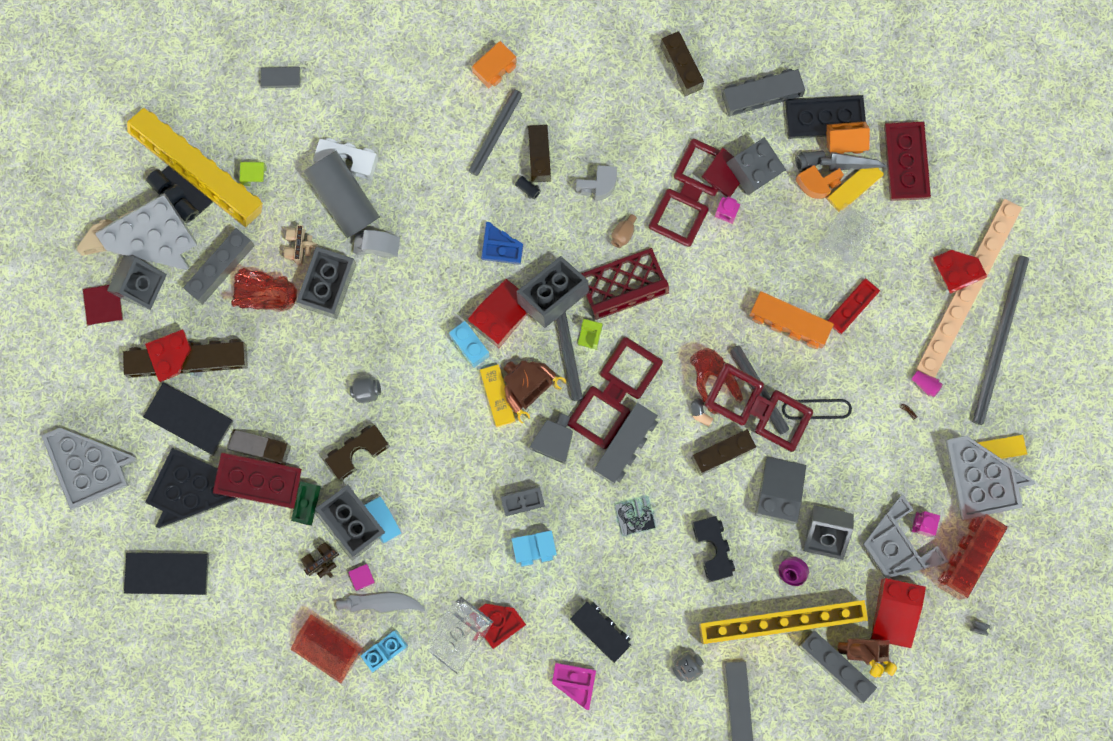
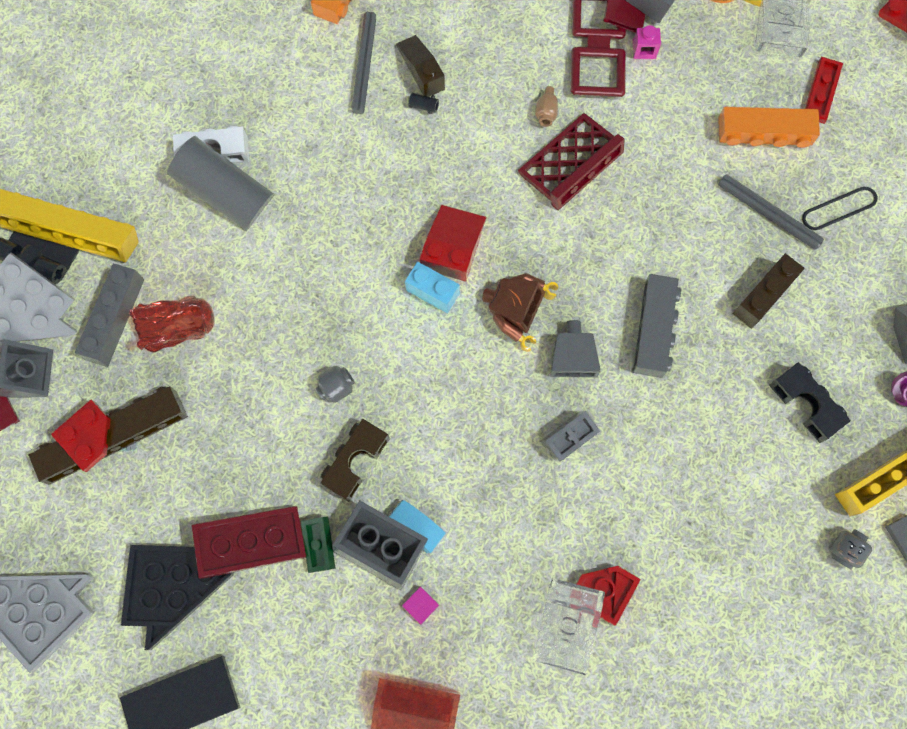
camera: 20 degrees left, 5 degrees down
black tile [143,382,233,456] -> none
slope [227,430,291,465] -> none
lime panel [240,162,267,186] -> none
dark grey tile [261,67,300,88] -> none
tan hips [284,225,318,264] -> none
dark grey brick [296,246,357,319] -> none
dark brown hips [301,542,340,579] -> none
light grey sword [336,593,425,613] -> none
light grey brick [353,230,400,258] -> none
medium azure slope [361,630,408,673] -> none
yellow tile [480,364,516,428] -> none
blue wing [481,221,523,265] -> none
medium azure brick [512,530,557,567] -> none
dark grey brick [517,256,589,328] -> none
dark pink wing [552,663,596,710] -> none
dark grey axle [556,312,583,401] -> none
dark red bar [568,337,663,449] -> none
black brick [570,602,631,663] -> none
light grey brick [576,165,617,201] -> none
lime panel [578,319,603,350] -> none
piece [614,496,657,537] -> none
clear red hair [690,348,743,415] -> none
arm [690,398,714,427] -> none
dark red bar [705,363,813,452] -> none
dark grey slope [755,457,806,524] -> none

